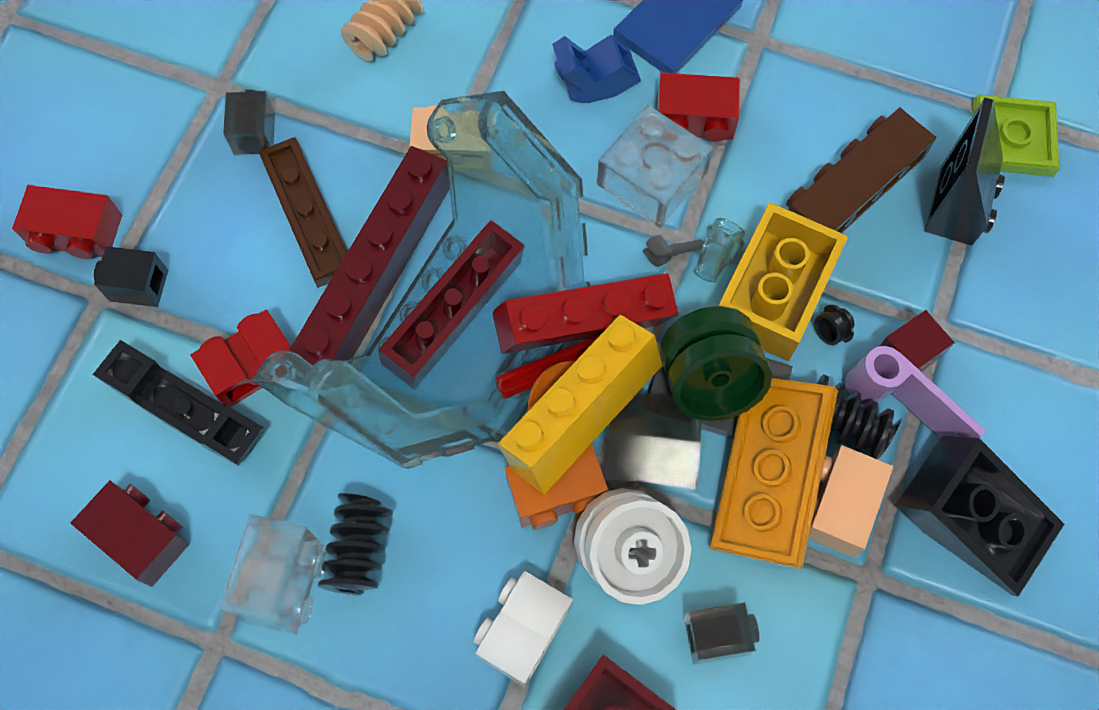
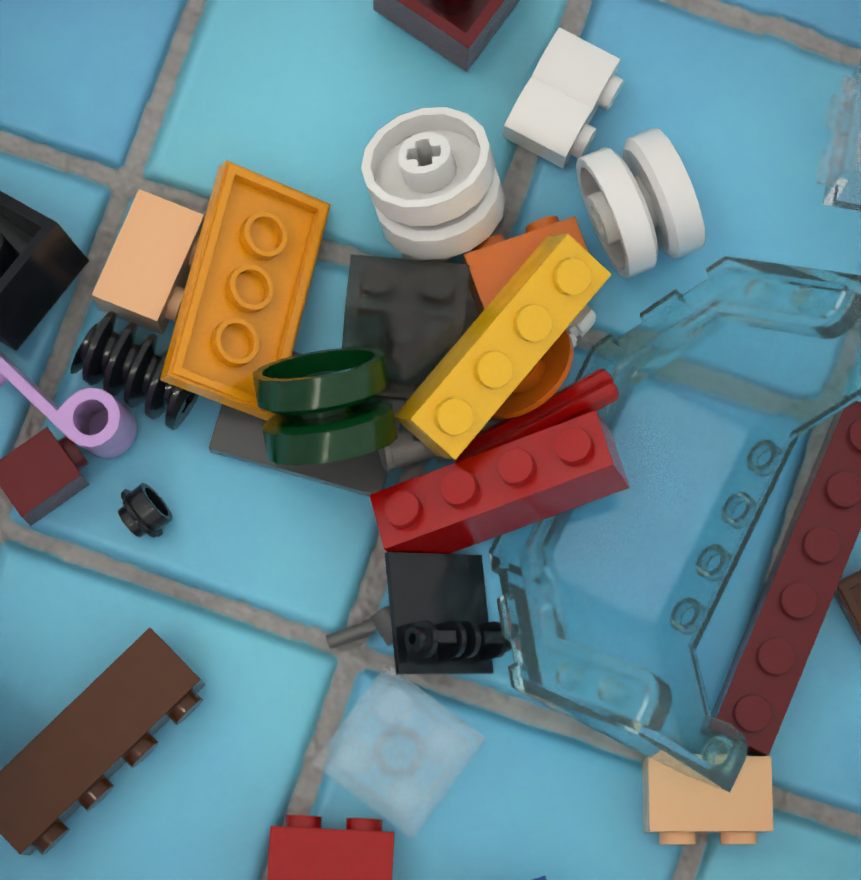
camera: 175 degrees right, 10 degrees up
black piece [317,493,394,595] -> none
dark red brick [378,220,525,390] -> none
clear smoke brick [684,602,759,665] -> none
clear light blue cone [693,218,745,283] -> none
yellow brick [718,202,848,362] -> none
none -> black hinge [385,552,514,675]
none -> white wheel [576,128,706,279]

